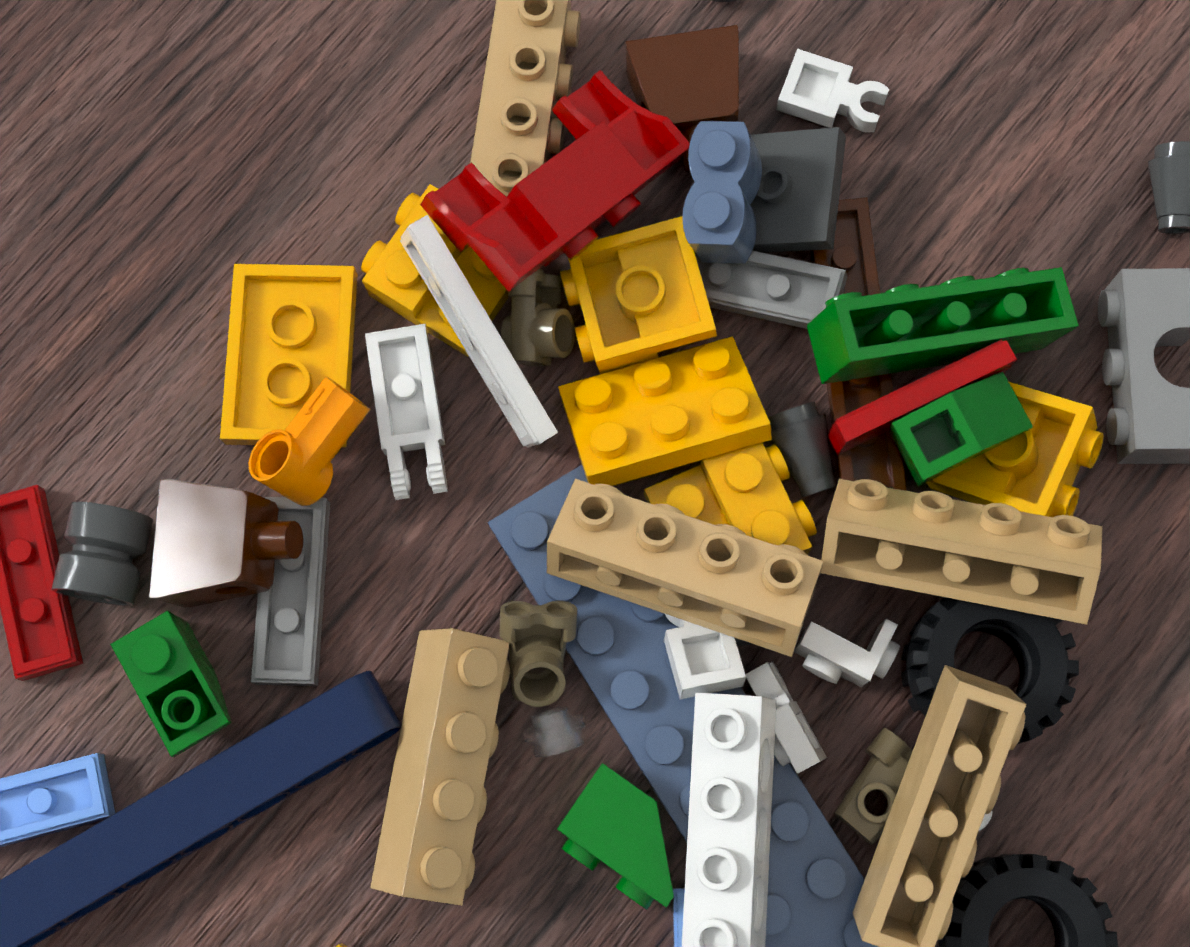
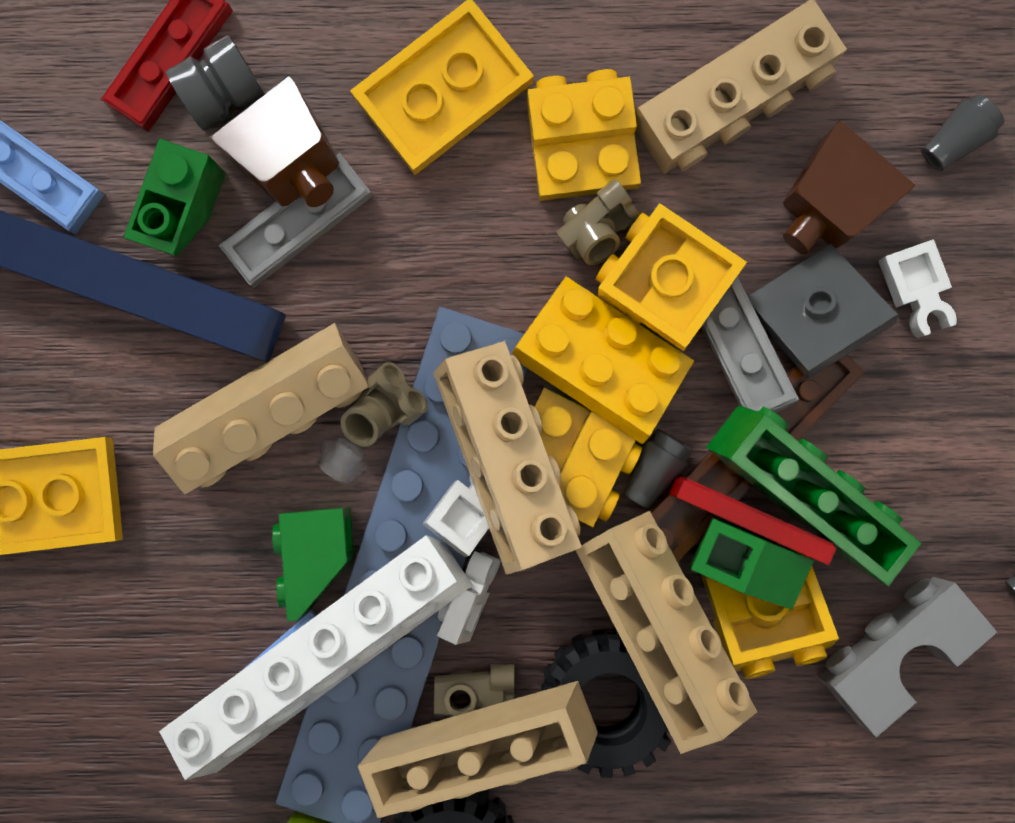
camera: 45 degrees right, 10 degrees up
light orange piece [248,377,370,506] -> none
white hinge [365,324,448,500] -> none
white tile [400,215,558,448] -> none
red bracket [420,70,690,292] -> none
sand blue brick [682,121,762,264] -> none
white bracket [794,619,900,687] -> none

